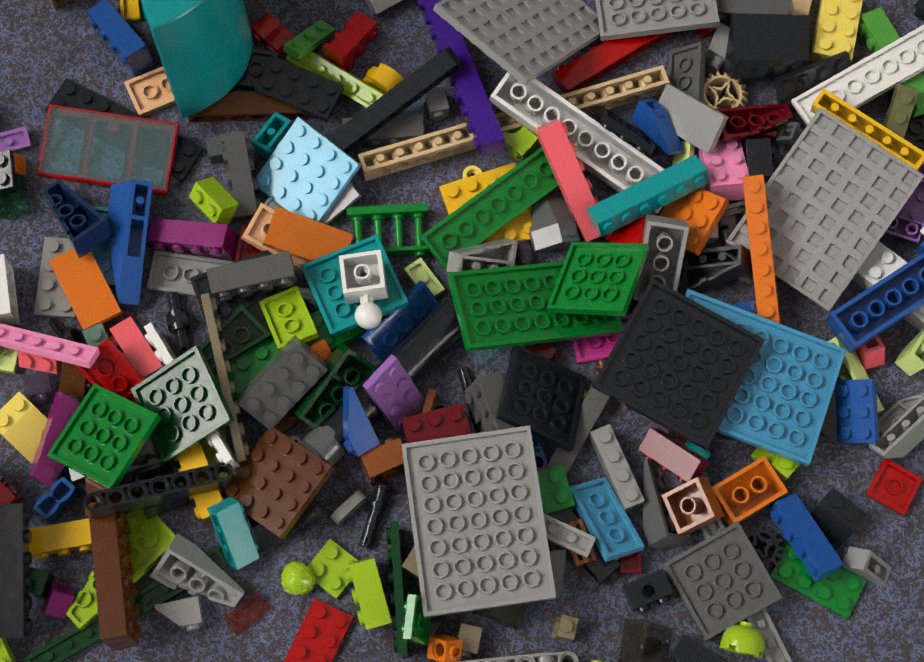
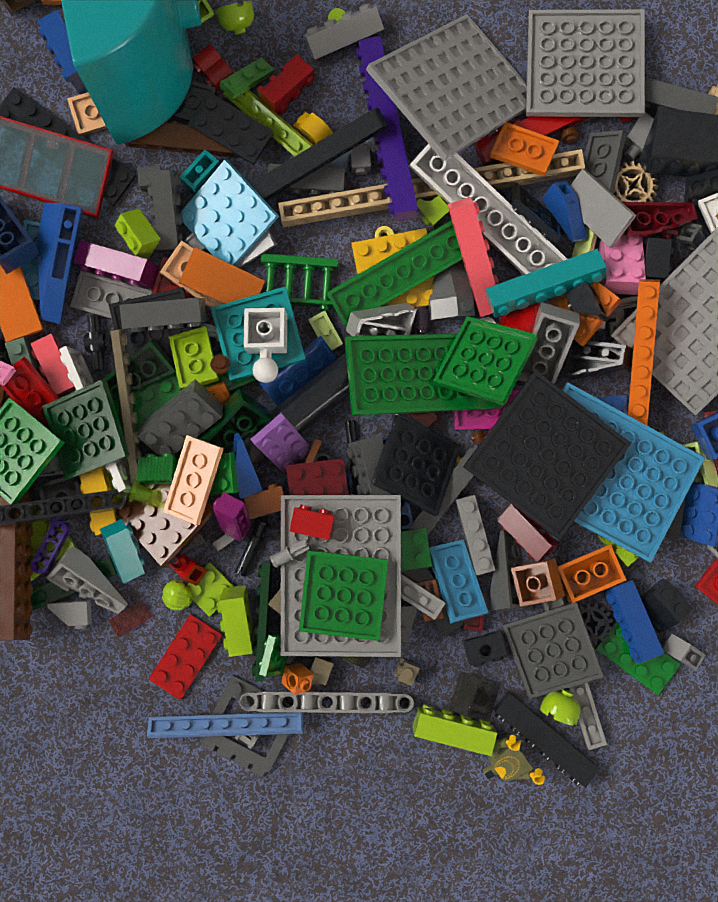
camera: 10 degrees right, 15 degrees up
none -> dark purple beam [31,521,70,574]
none -> clear neon green brick [129,481,152,504]
none -> green brick [136,453,179,484]
none -> light nougat plate [163,435,224,525]
none -> red brick [169,553,208,586]
none -> green plate [209,452,239,495]
none -> reddish brown plate [210,355,230,374]
none -> magenta brick [213,492,252,542]
none -> light grey axle [270,539,310,568]
none -> red brick [289,504,335,540]
none -> green plate [299,550,388,641]
none -> orange plate [490,122,559,177]
none -> reddish brown plate [561,127,580,145]
none -> black slope [566,282,609,321]

